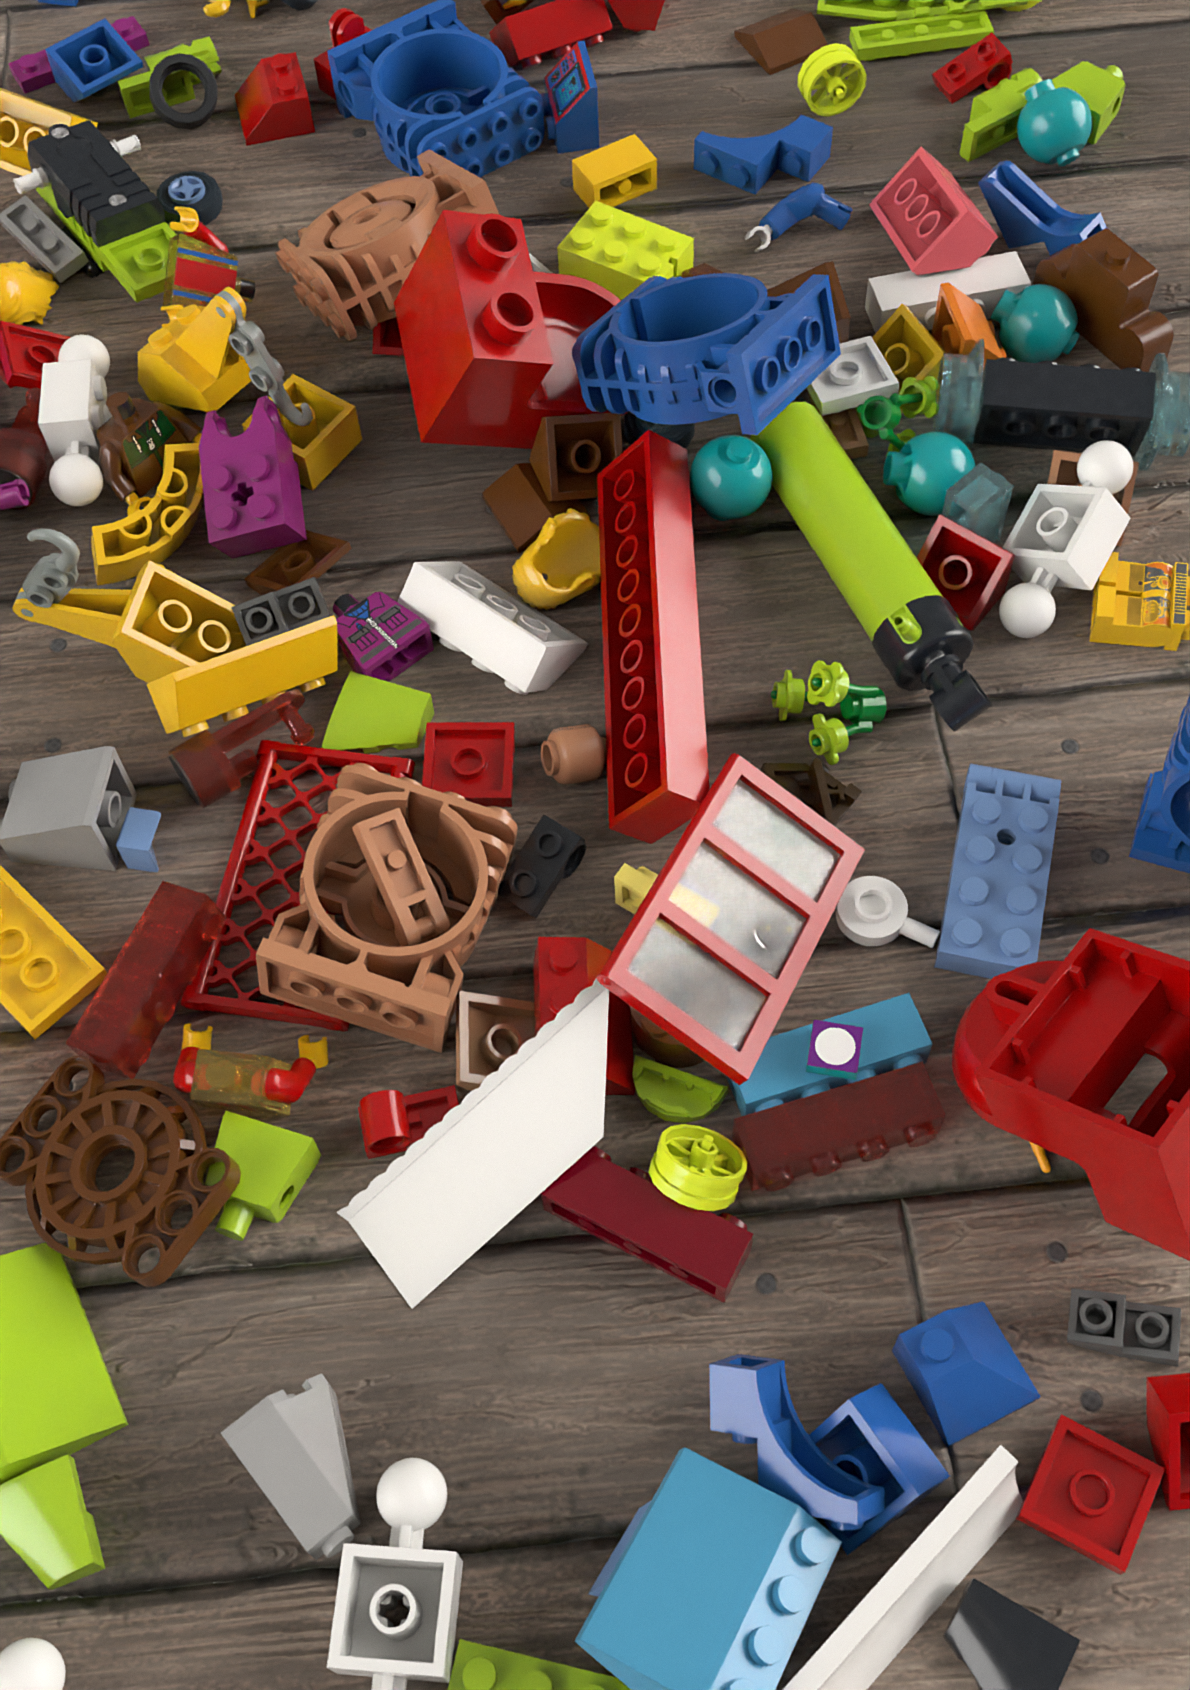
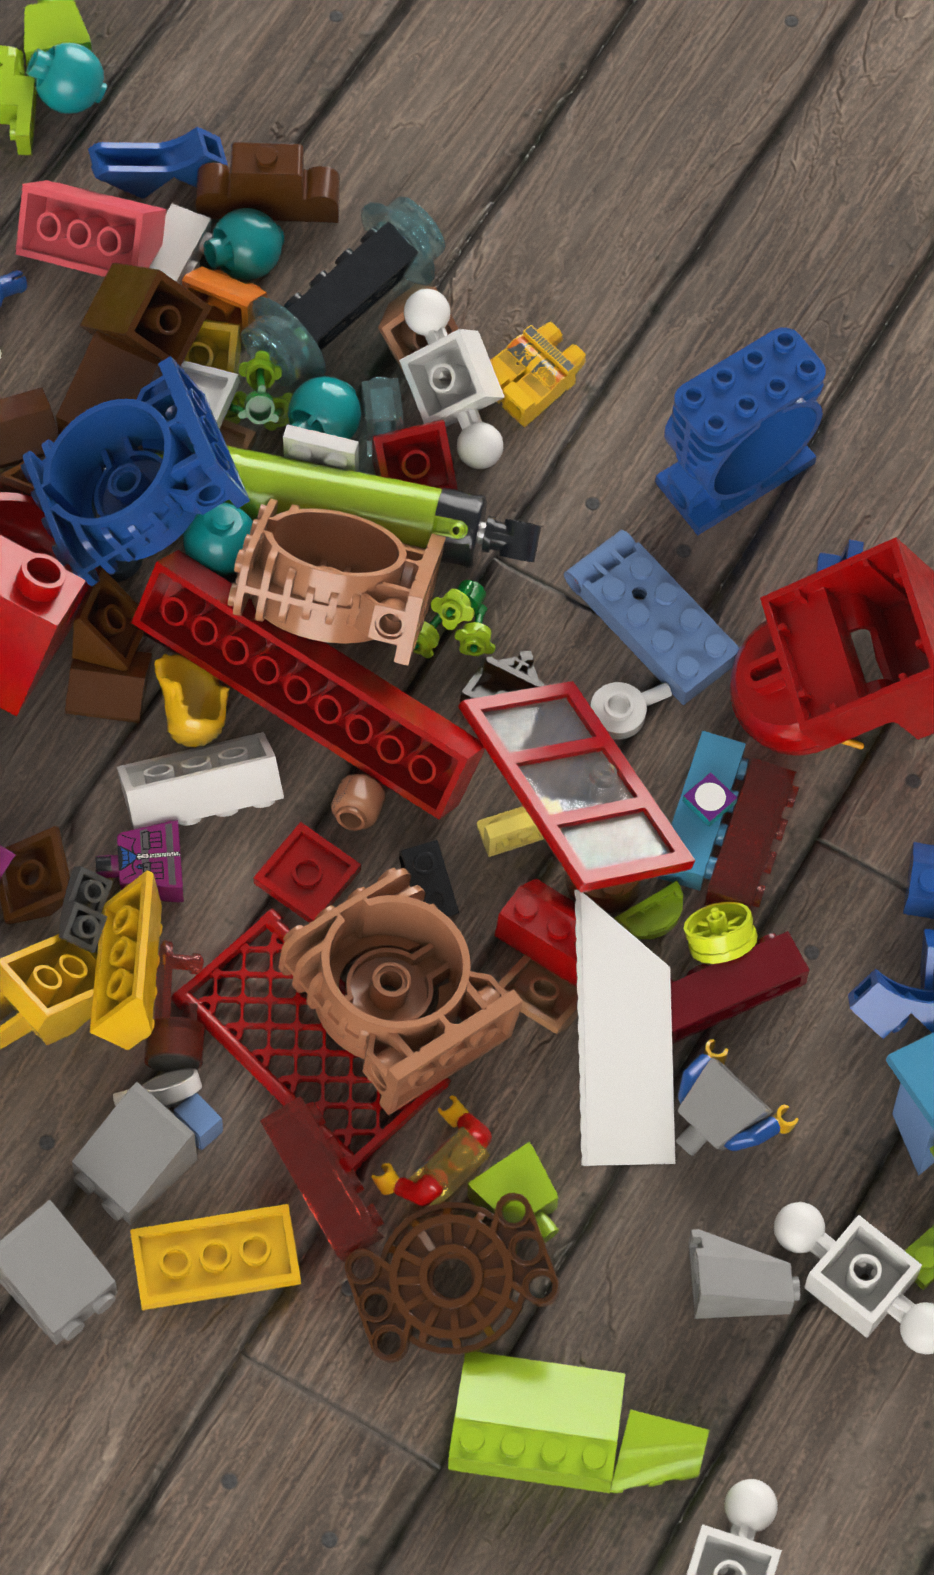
camera: 60 degrees left, 5 degrees up
lime slope [321,671,434,754] -> none
nougat plate [352,808,450,947] -> none
red plate [358,1085,459,1159] -> none
none -> reddish brown slope [80,263,211,367]
none -> white piece [113,1068,202,1108]
none -> nougat brick [227,499,446,666]
none -> white plate [283,425,359,472]
none -> light grey torso [676,1039,798,1156]

